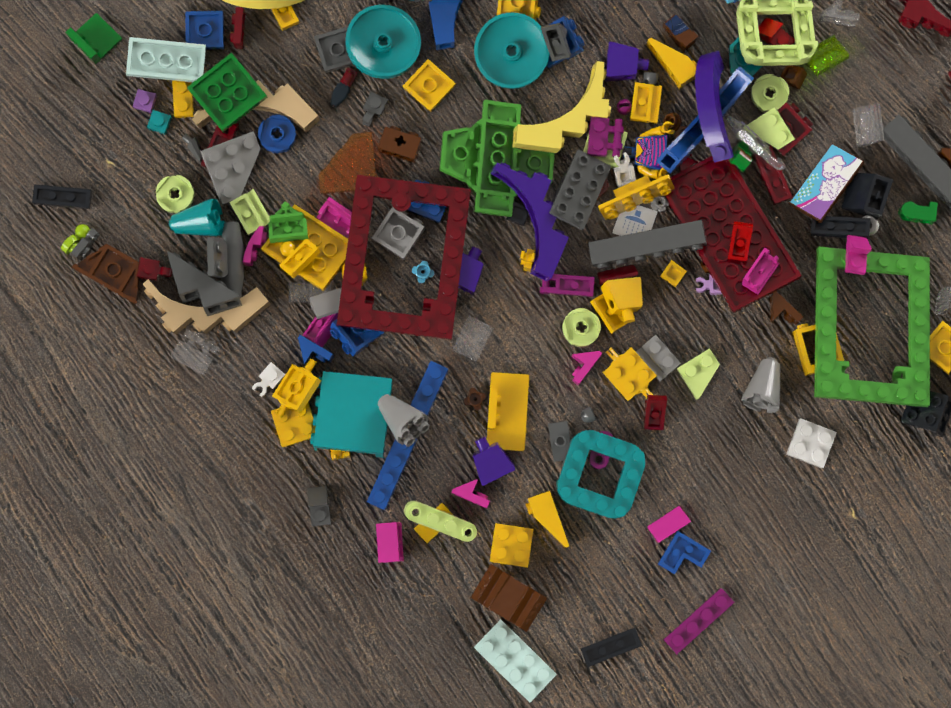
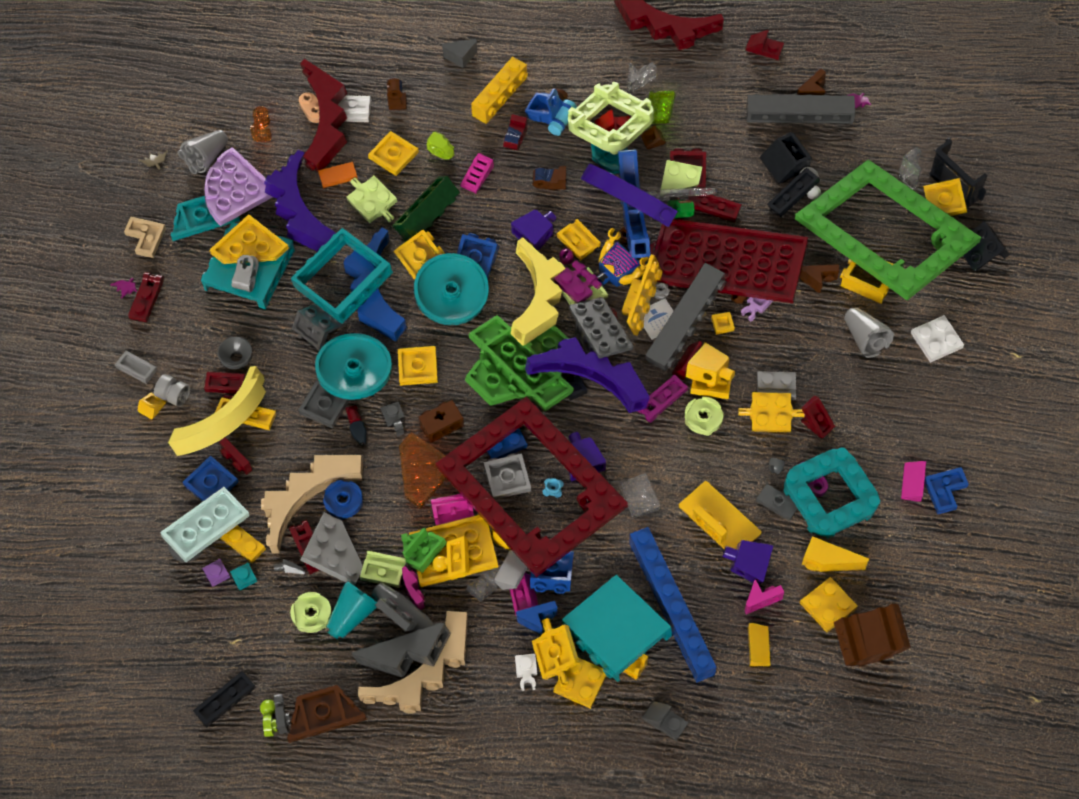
camera: 45 degrees left, 20 degrees down
green bracket [65,13,122,64] -> none
dark red plate [136,257,172,281] -> none
clear plate [170,329,220,376] -> none
green plate [187,52,268,132] -> none
dark pink hinge [376,522,404,563] -> none
light grey cone [378,394,430,447] -> none
dark red plate [392,192,411,212] -> none
yellowish green plate [404,501,477,542] -> none
reddish brown plate [464,388,486,410] -> none
light aqua plate [474,619,557,702] -> none
yellow plate [520,249,535,272] -> none
dark grey slope [541,23,571,61] -> none
dark pink slope [571,351,602,385] -> none
black plate [580,627,642,667] -> none
white plate [613,152,636,187] -> none
dark grey hinge [644,72,659,85] -> none
yellow slope [646,38,697,89] -> none
magenta plate [663,588,735,654] -> none
reddish brown plate [664,112,682,131] -> none
yellowish green wing [677,348,720,400] -> none
red slope [728,221,753,262] -> none
dark pink hinge [742,248,779,295] -> none
yellowish green plate [751,74,789,113] -> none
tile [789,143,864,223] -> none
dark pink slope [845,235,872,275] -> none
clear plate [853,103,884,147] -> none
green leg [898,202,938,225] -> none

